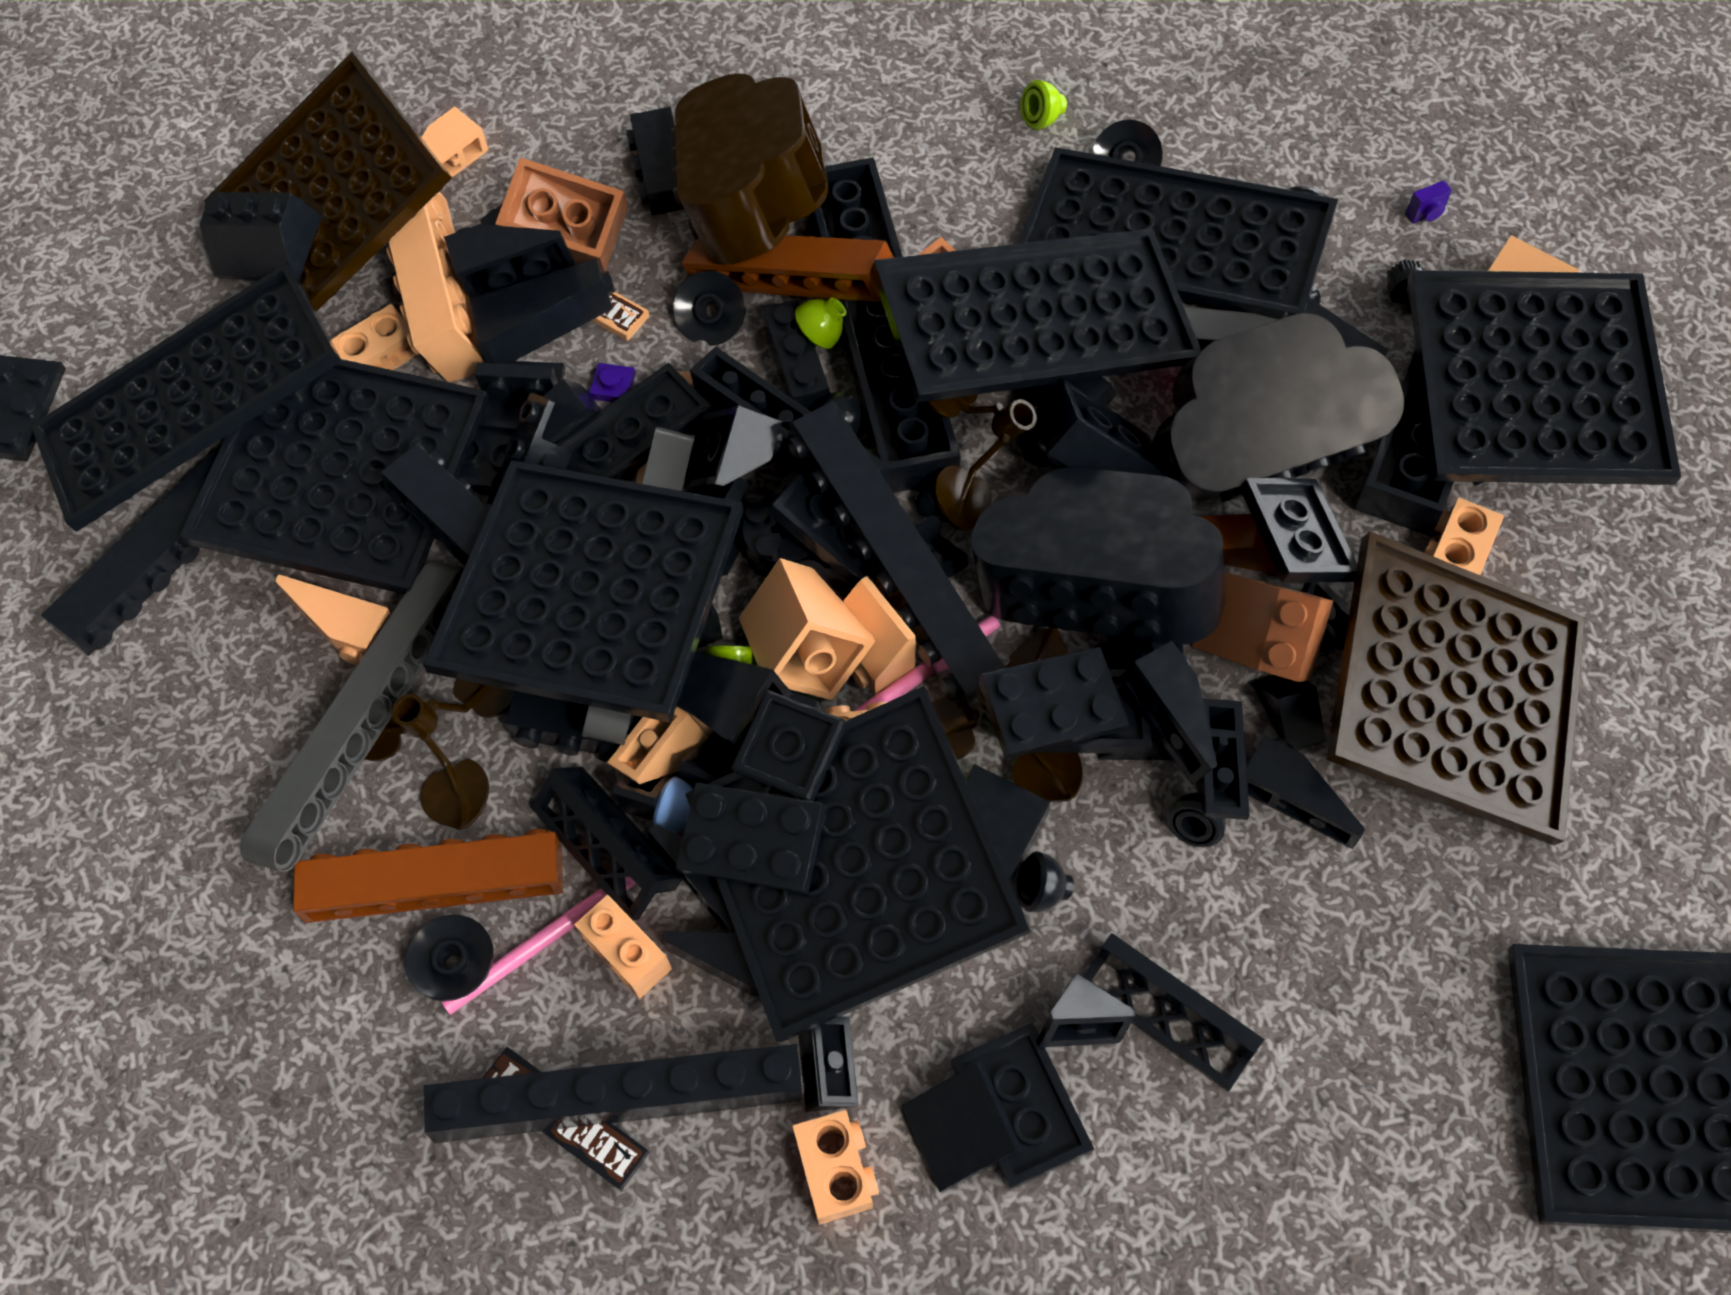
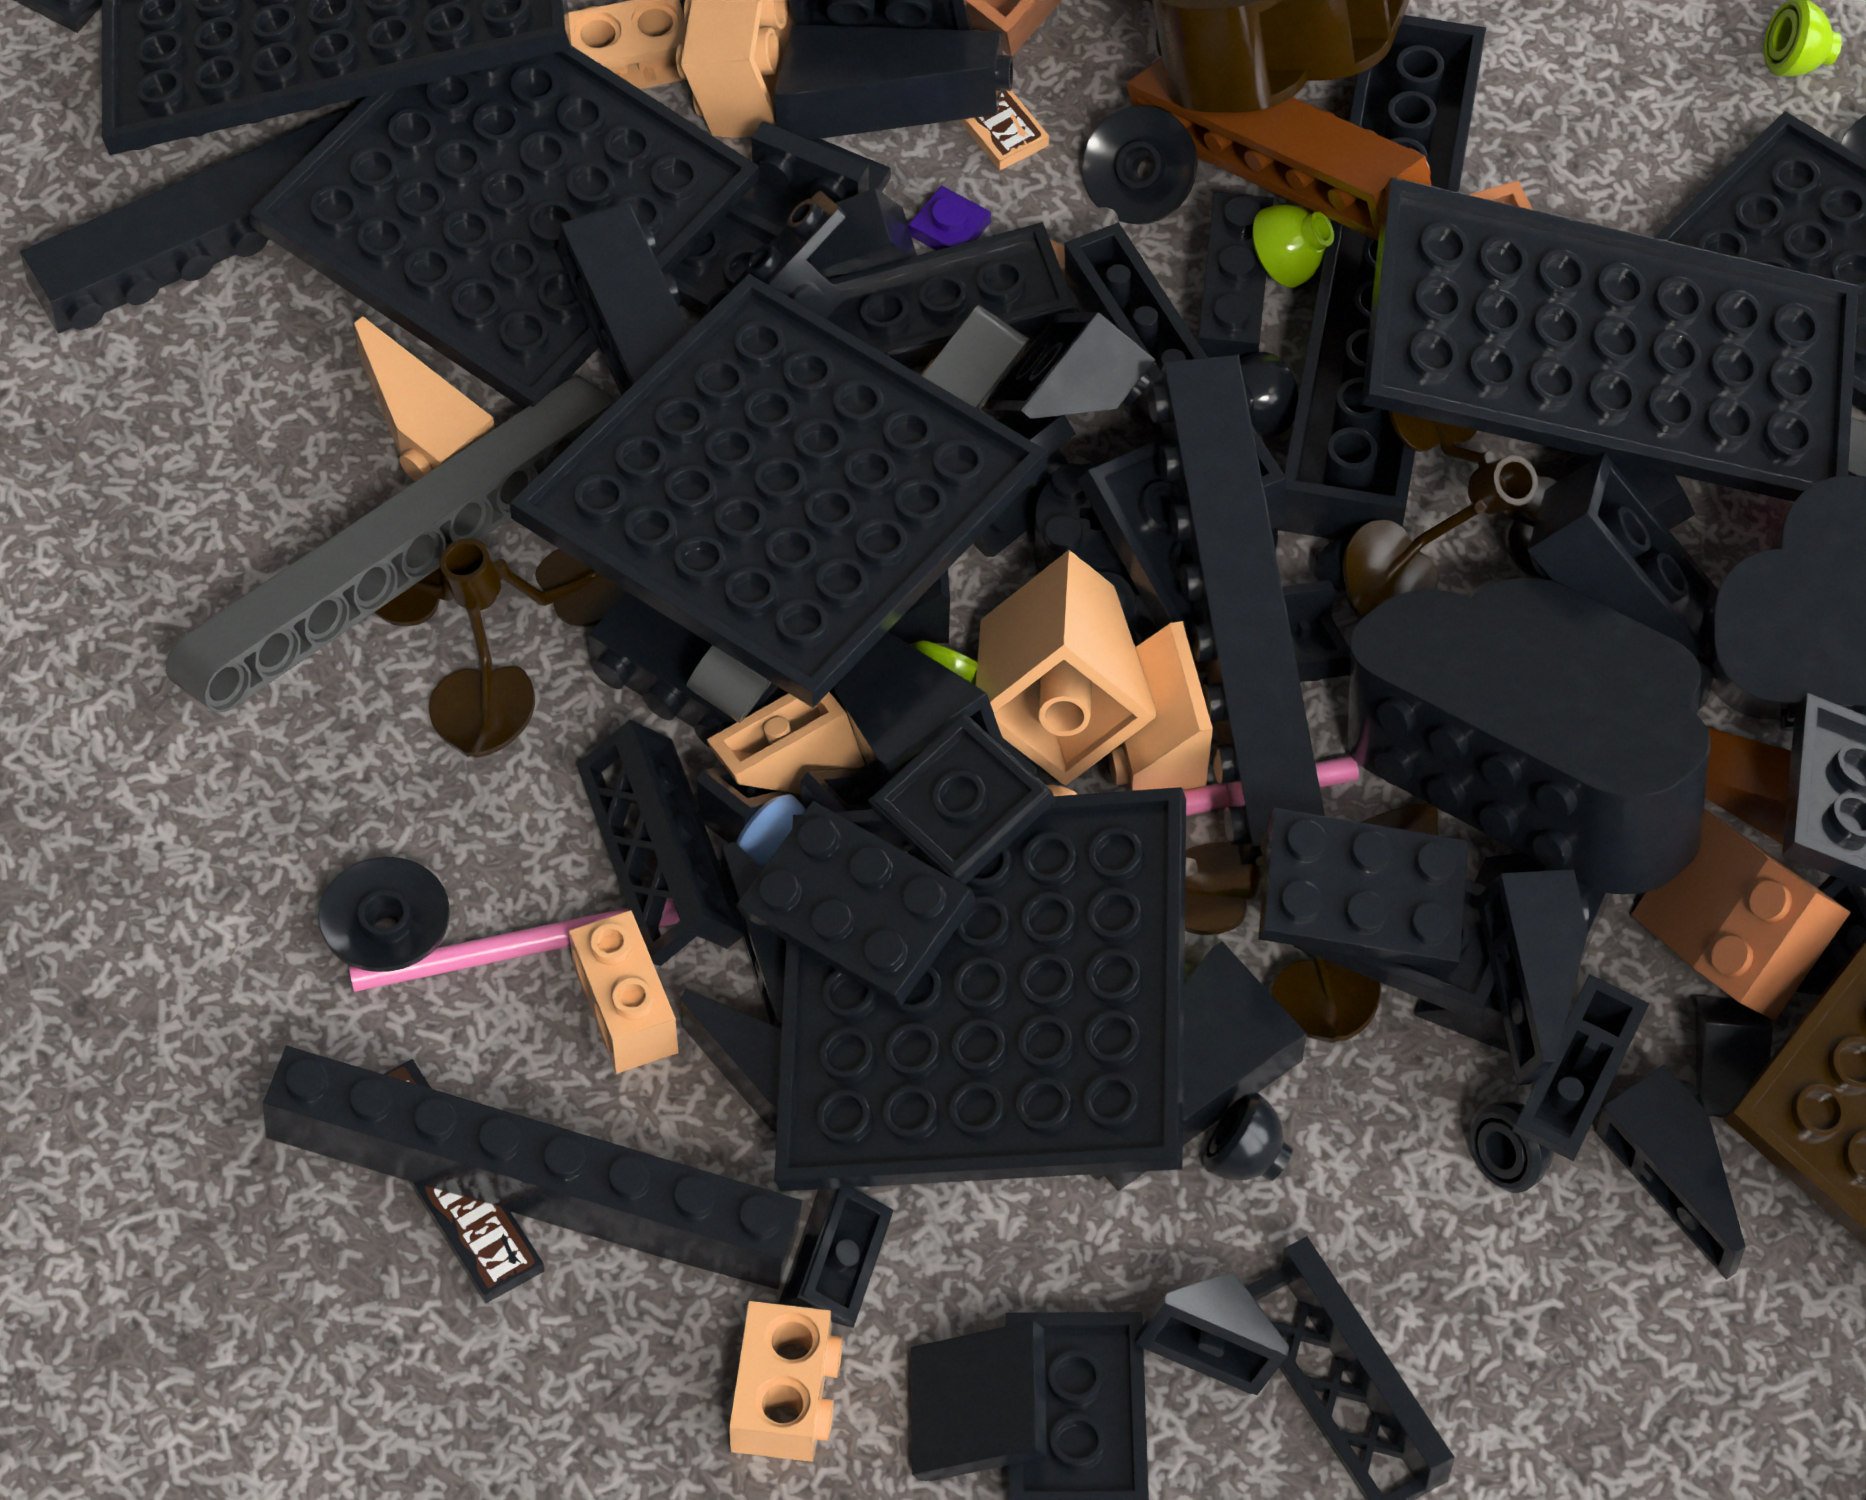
camera: 20 degrees right, 5 degrees down
dark orange brick [293,829,564,923] -> none

